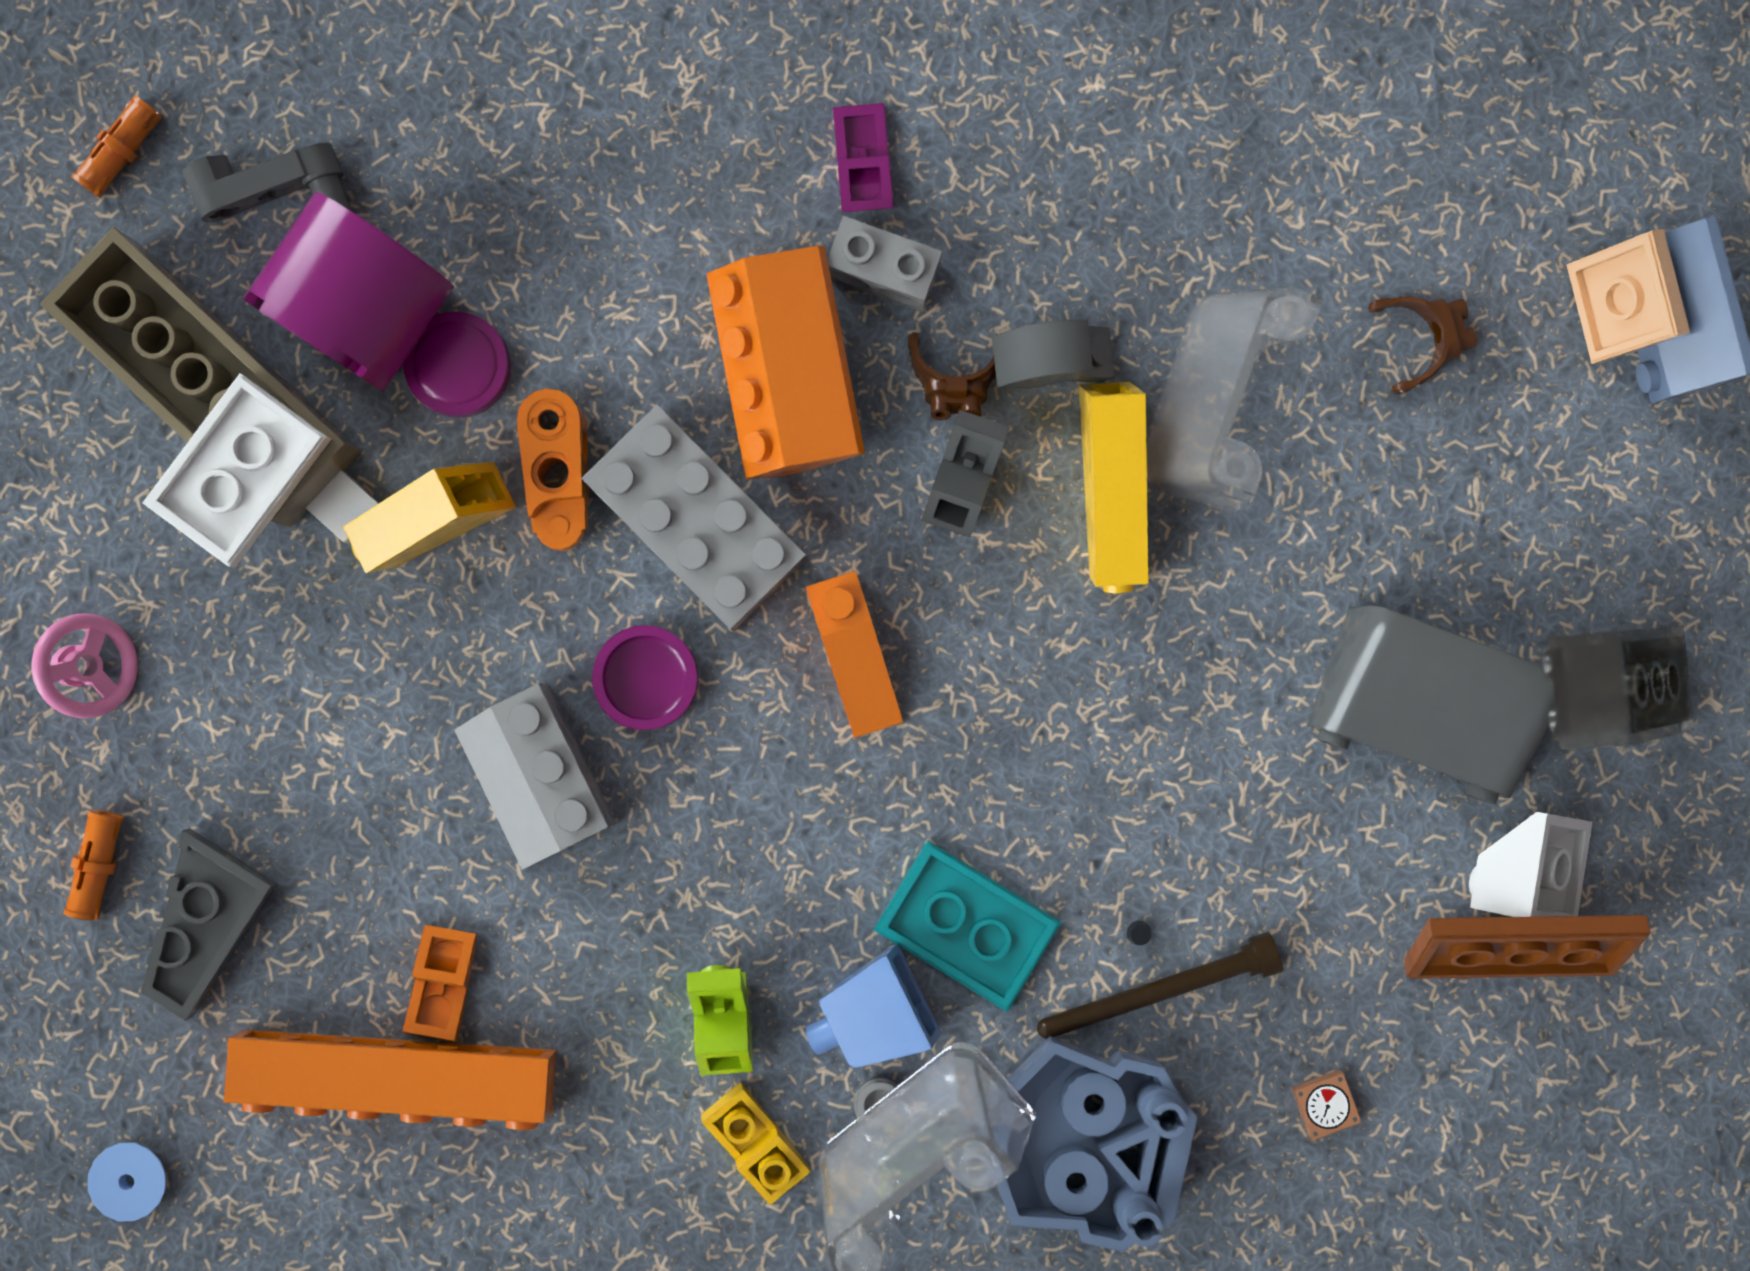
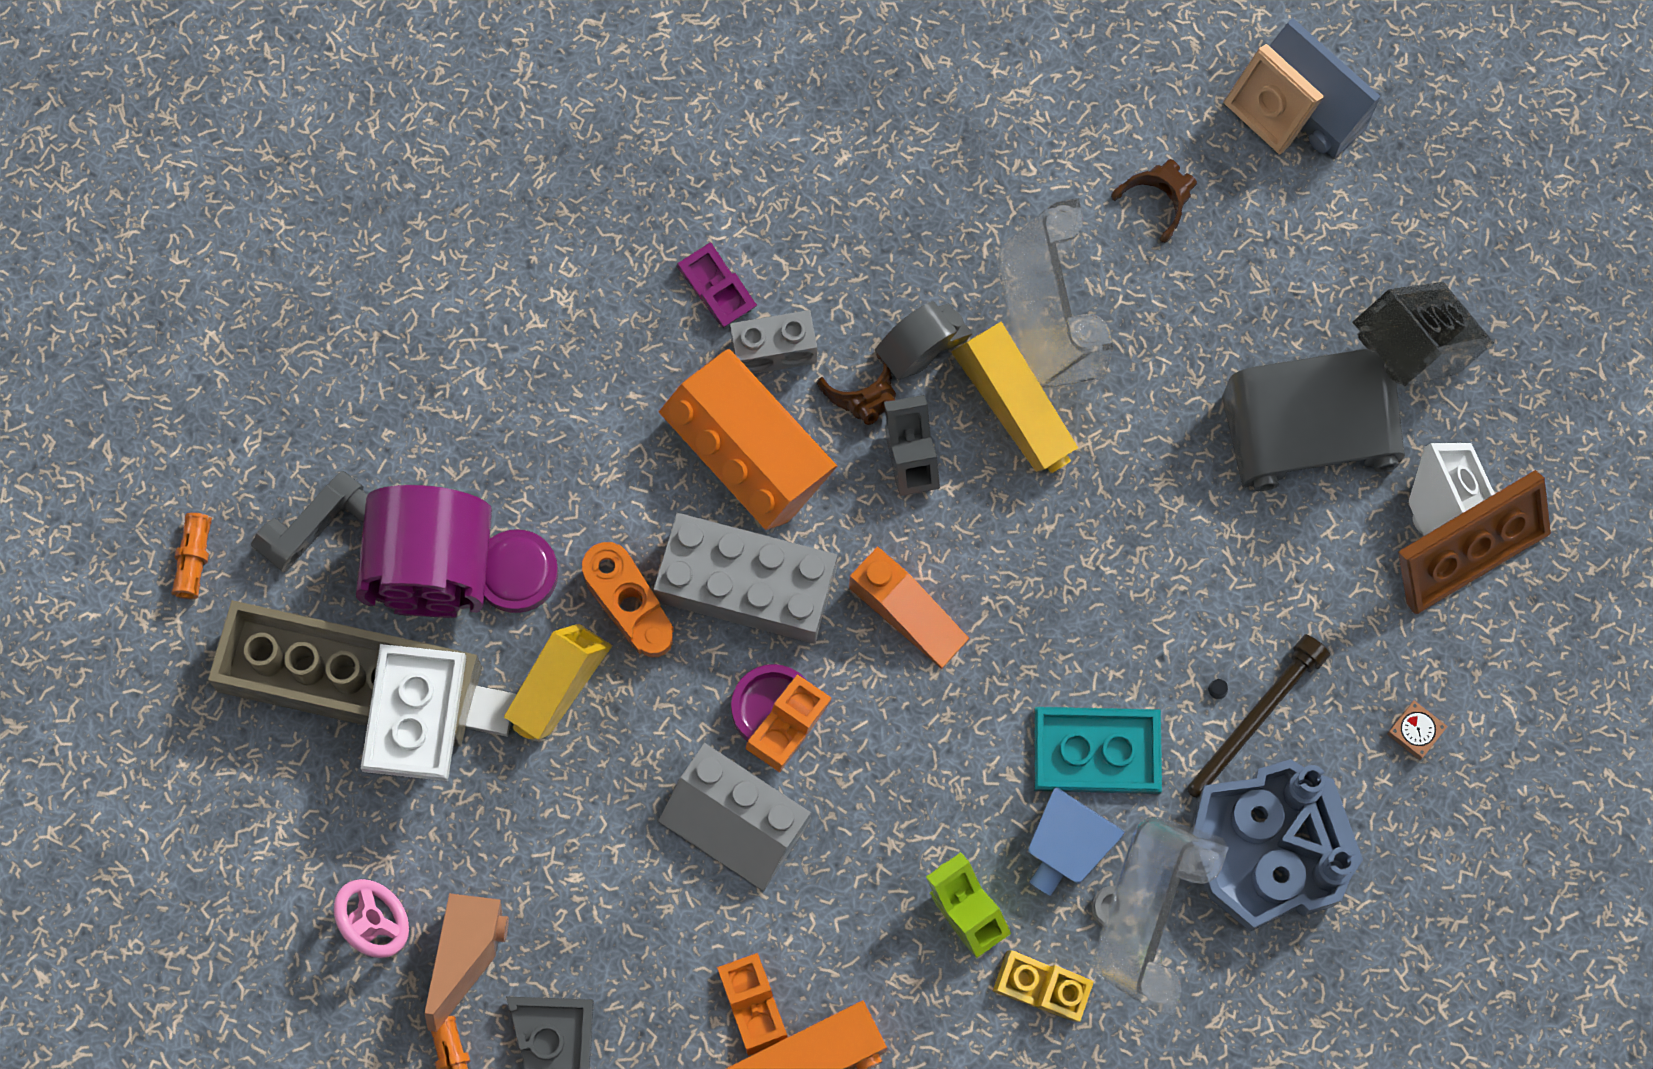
camera: 30 degrees left, 15 degrees down
none -> nougat slope [425,893,509,1032]
none -> orange slope [745,674,832,773]

